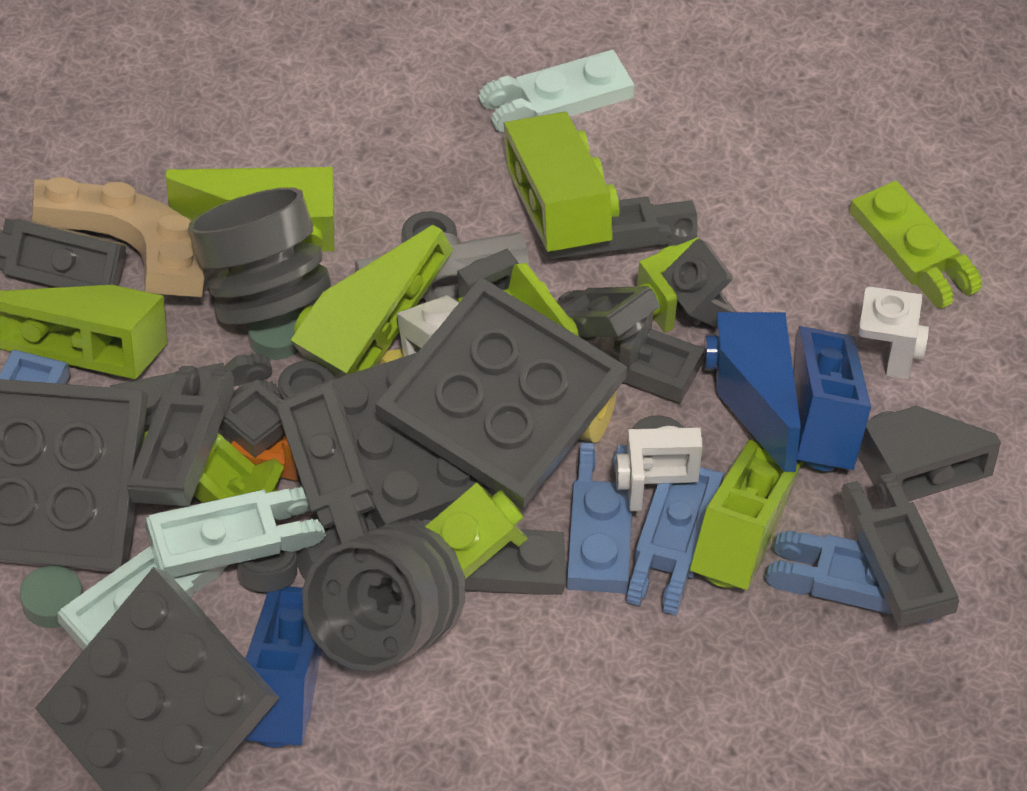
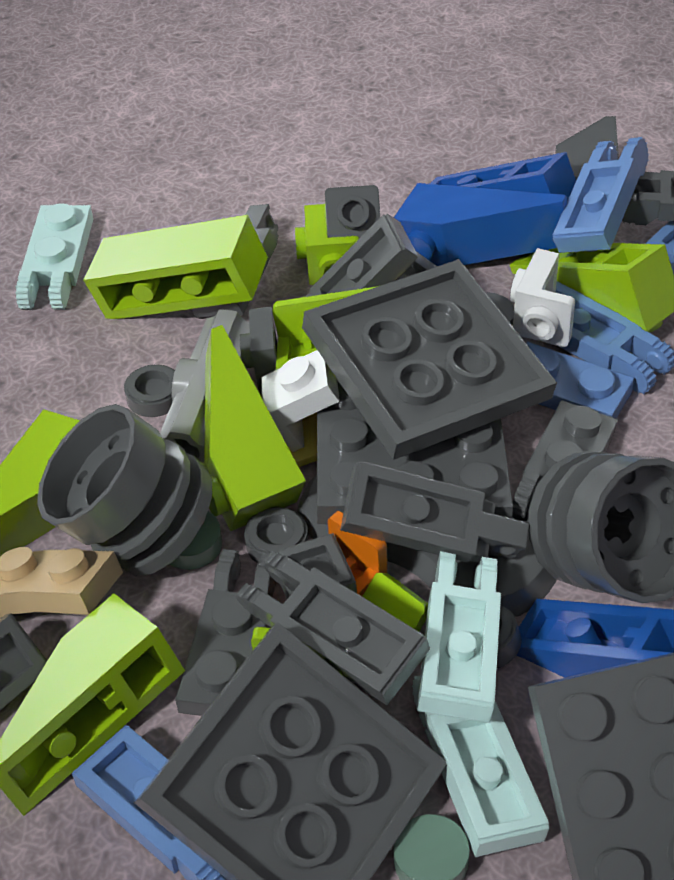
camera: 60 degrees left, 5 degrees down
lime bracket [425,482,528,579] -> none
lime hinge [849,180,982,309] -> none
white bracket [859,287,929,379] -> none
none -> medium blue hinge [553,137,649,253]

